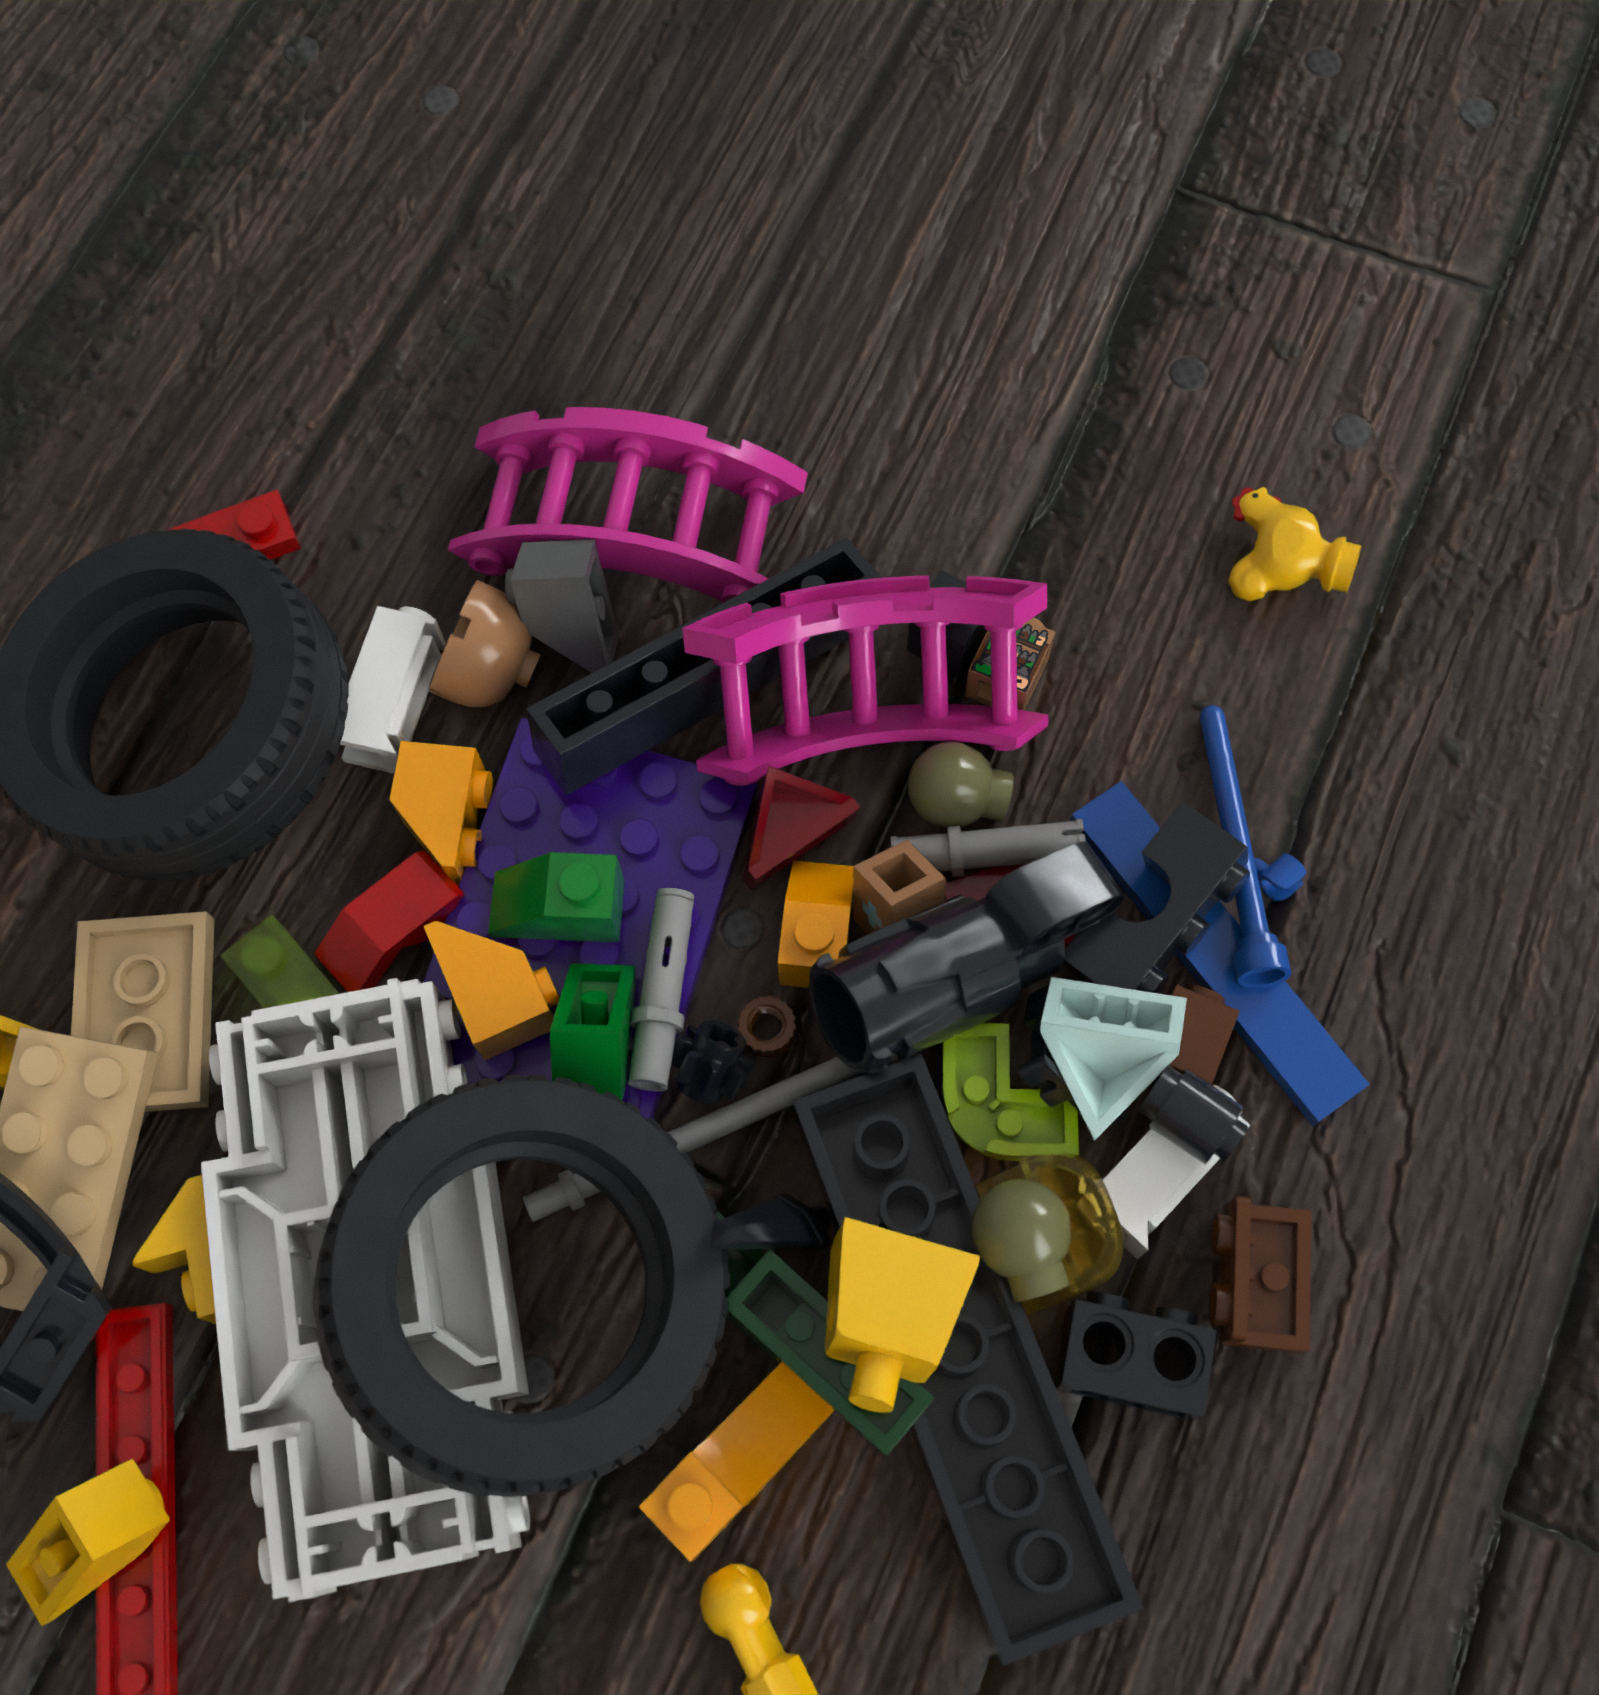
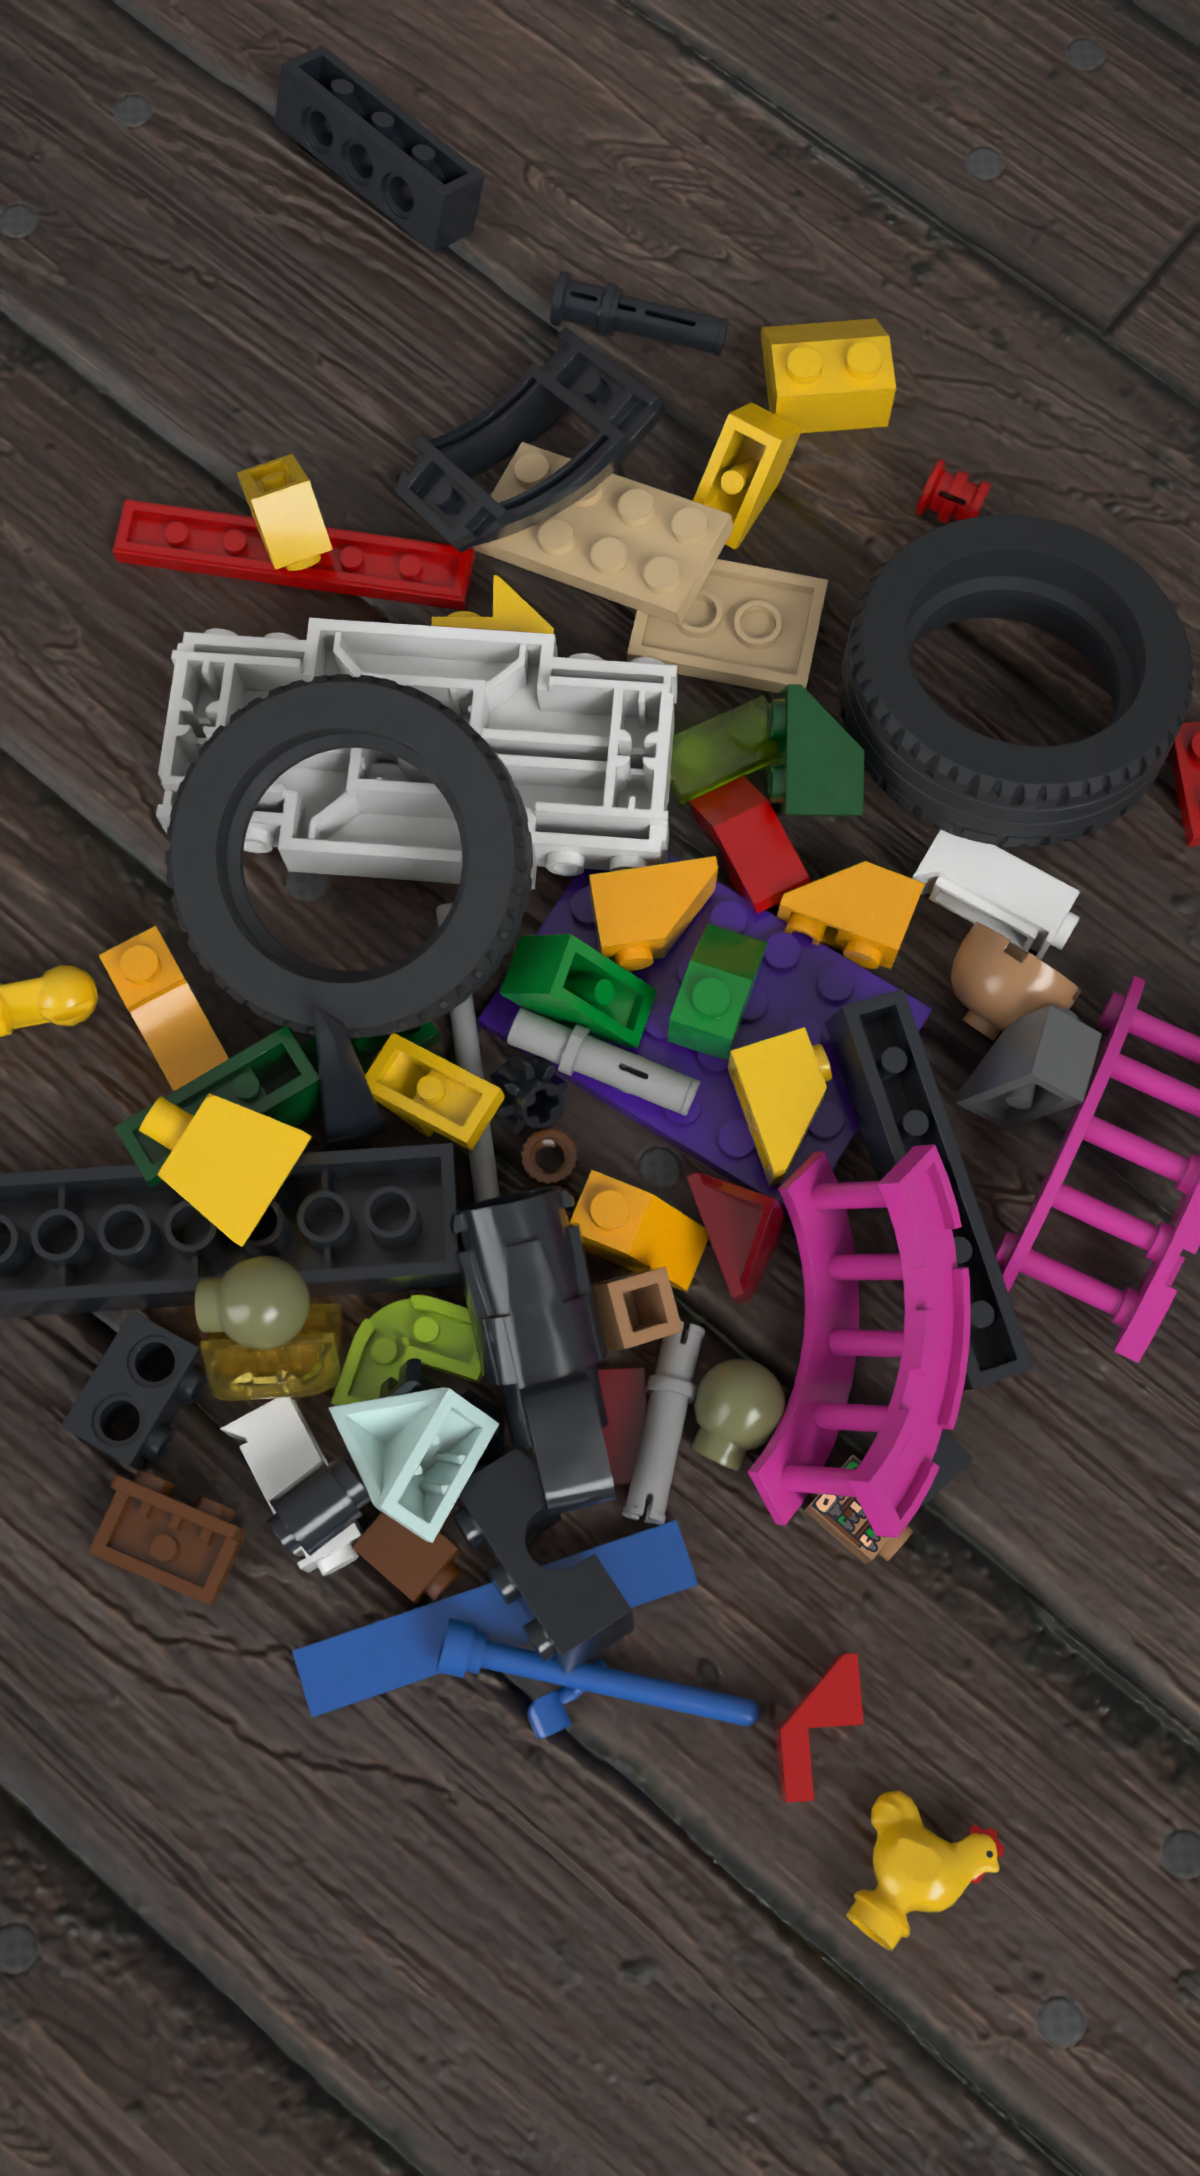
camera: 105 degrees right, 5 degrees up
none -> yellow slope [365,1033,505,1151]
none -> yellow slope [728,1027,832,1187]
none -> dark green slope [766,684,864,817]
none -> red slope [776,1653,864,1803]

